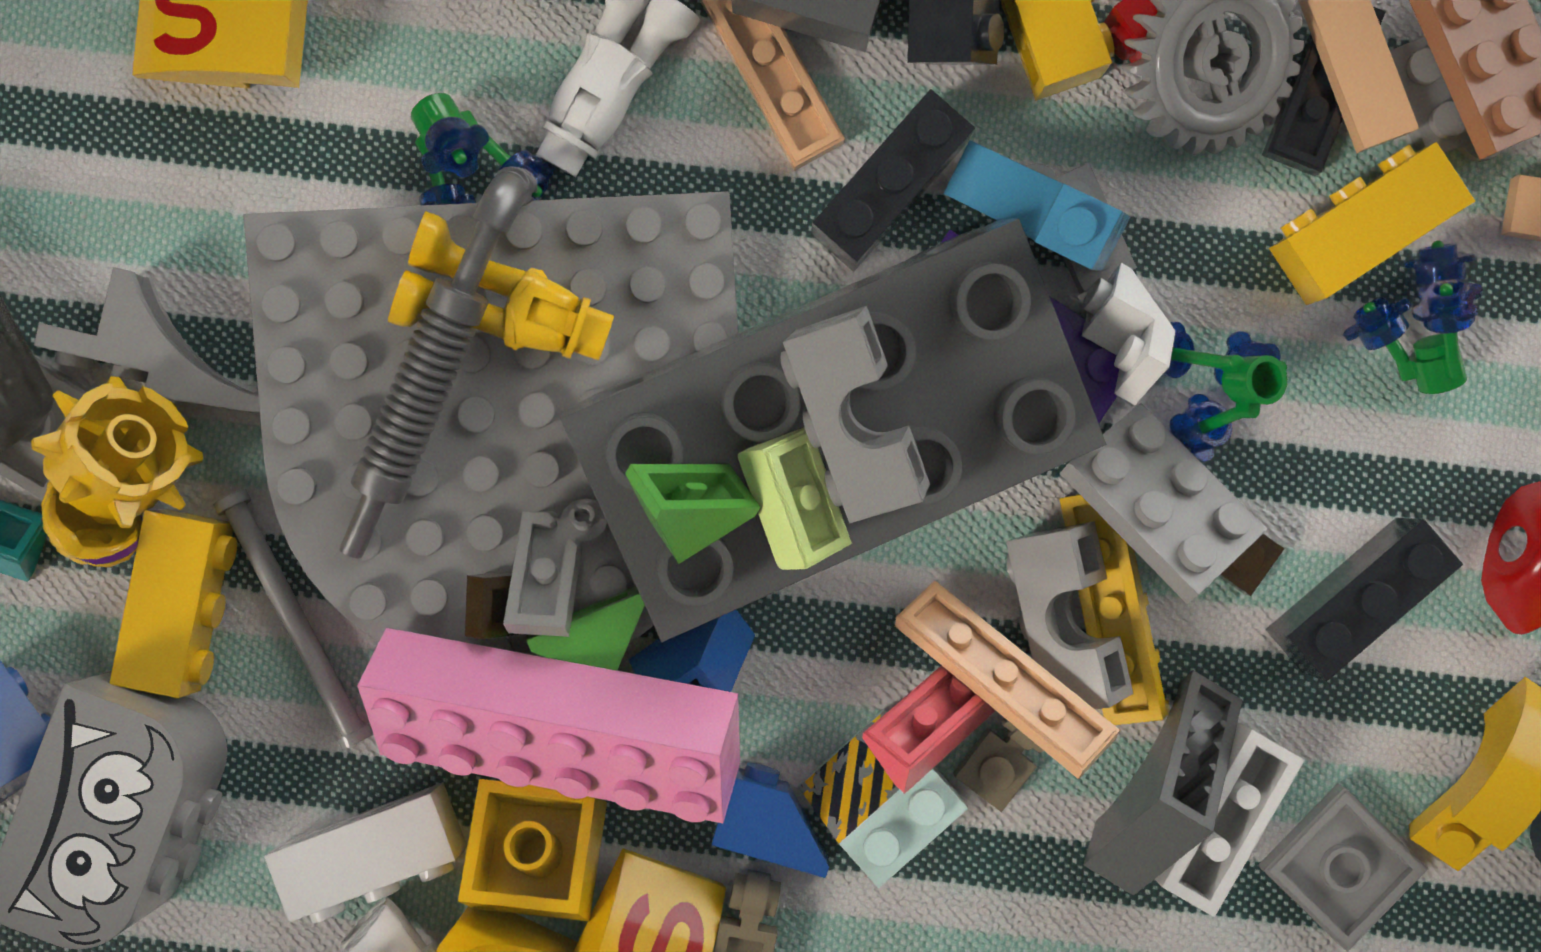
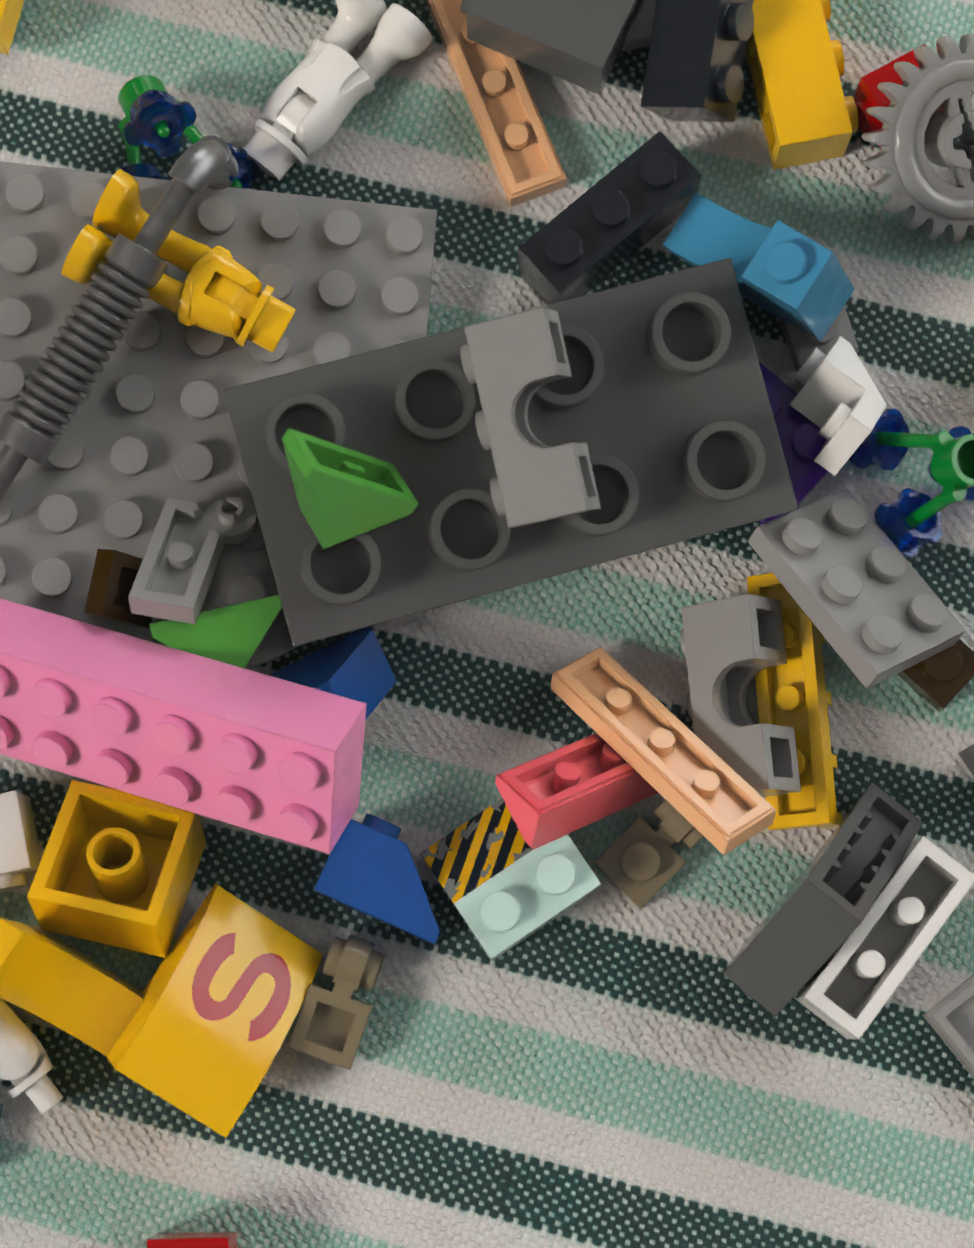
camera: 10 degrees right, 10 degrees down
yellowish green slope [738,427,852,570] -> none

